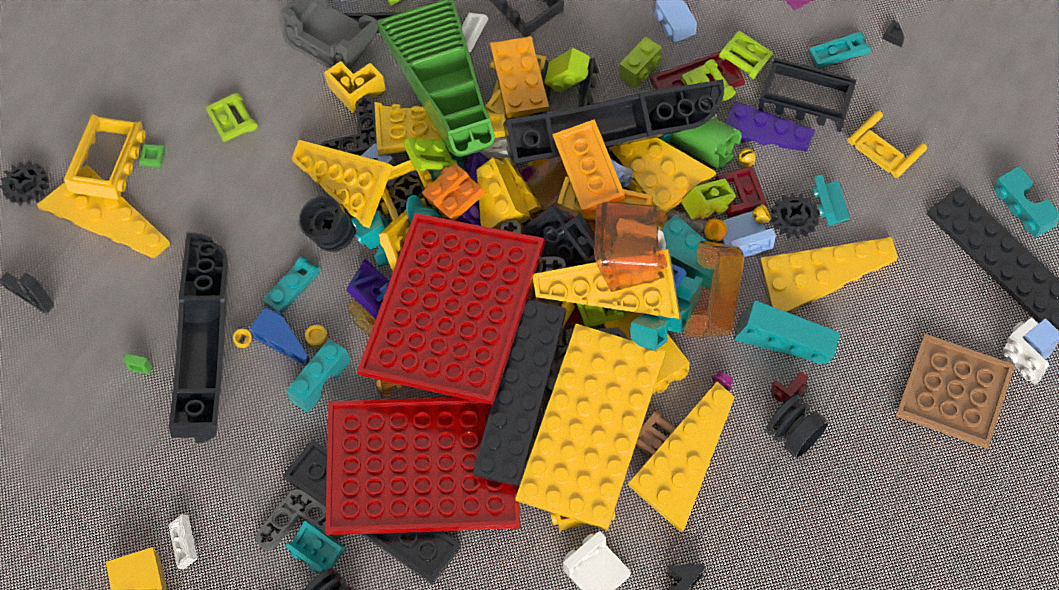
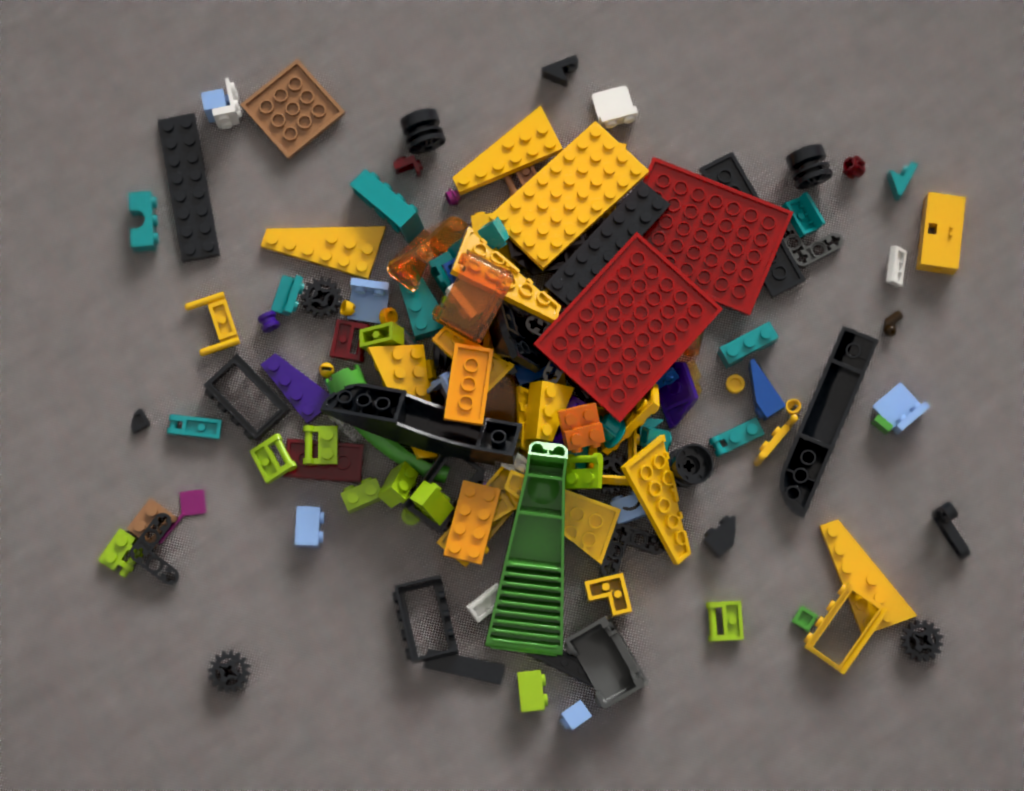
camera: 160 degrees left, 15 degrees up
none -> dark purple wheel [257,311,281,333]
none -> lime brick [377,461,419,508]
none -> black slope [702,514,736,559]
none -> yellow plate [753,414,798,467]
none -> light blue bracket [872,382,930,435]
none -> dark brown arm [883,310,904,336]

